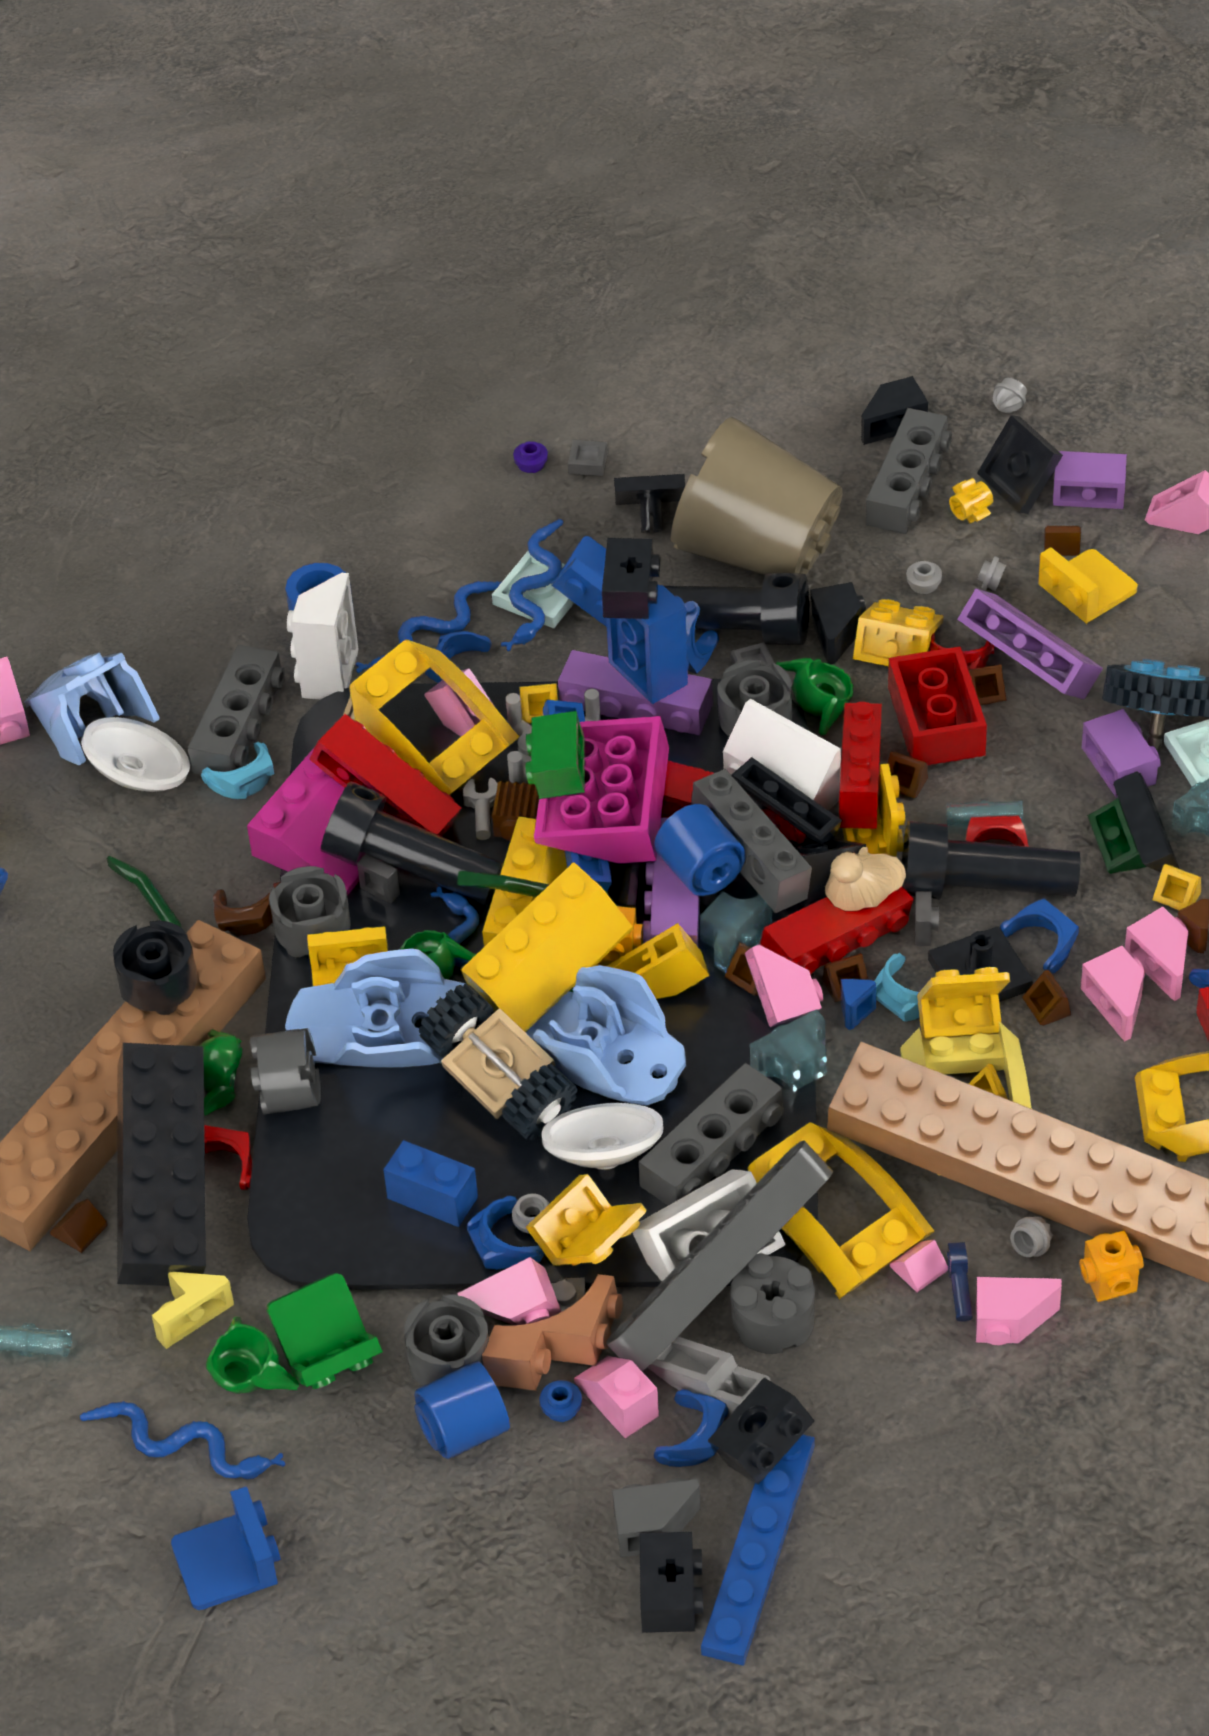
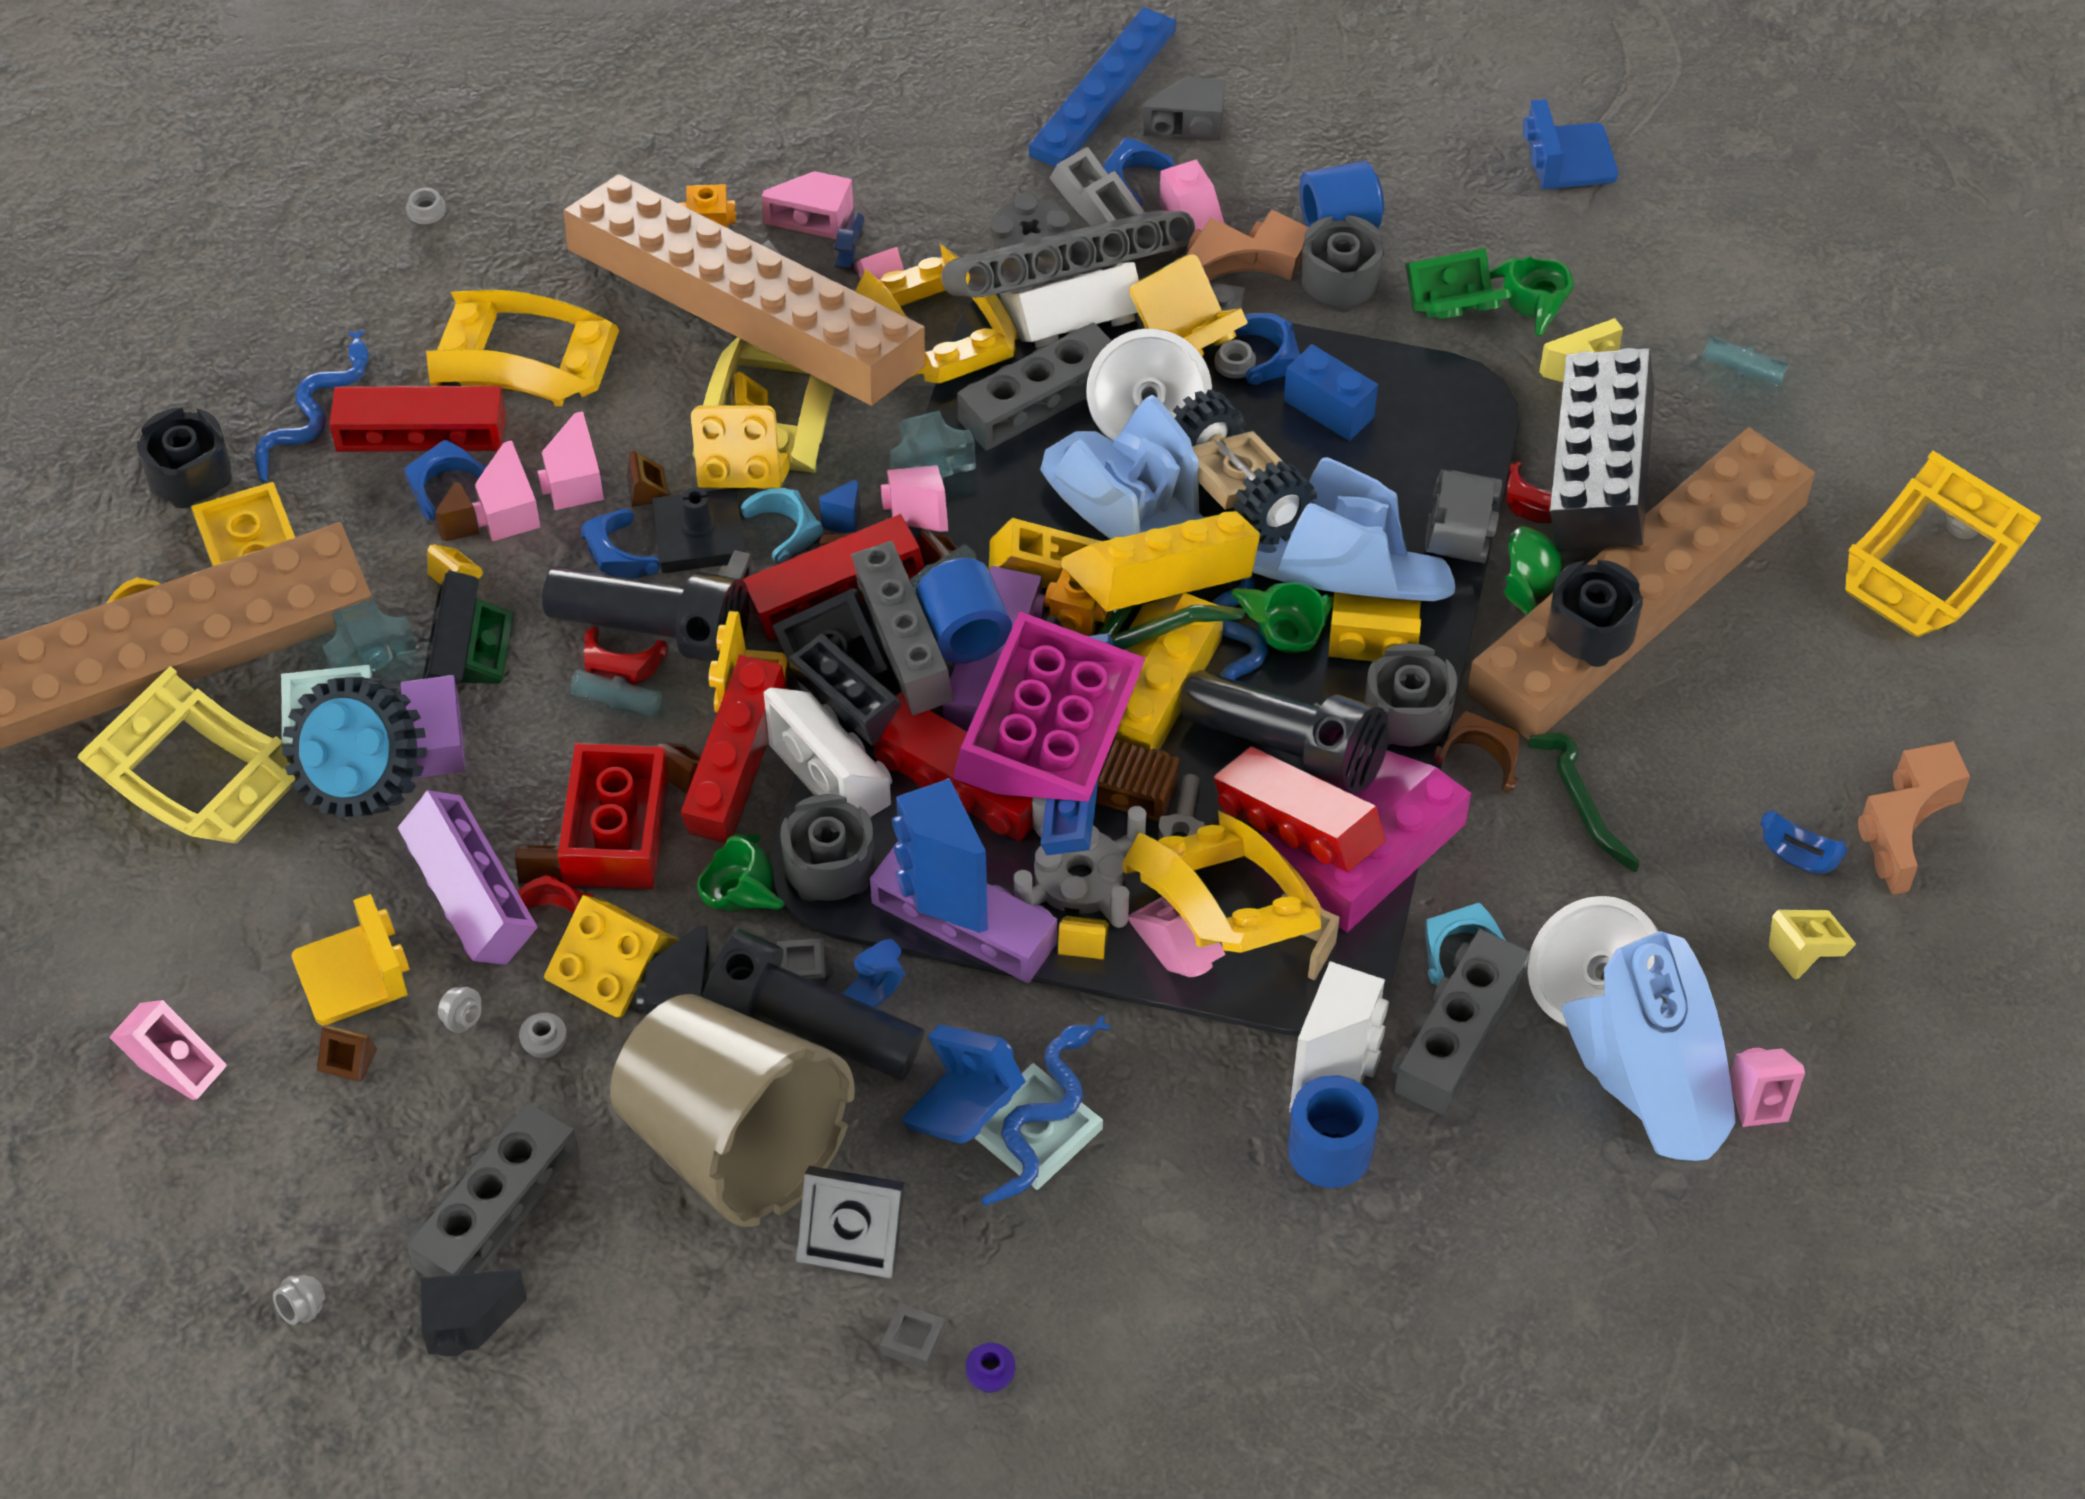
camera: 170 degrees left, 5 degrees up
reddish brown slope [50,1199,108,1253] -> none
blue animal [80,1401,285,1479] -> none
blue animal [356,581,502,673] -> none
blue helmet [425,631,492,683] -> none
bright pink slope [457,1257,562,1326] -> none
green brick [525,711,585,799] -> none
blue plate [539,1380,582,1422] -> none
black brick [602,538,660,619] -> none
black brick [640,1532,703,1633] -> none
black brick [708,1378,814,1485] -> none
tan hair [825,847,906,911] -> none
yellow gear [949,478,993,524] -> none
black tile [977,415,1063,514] -> none
medium lavender brick [1053,451,1127,509] -> none

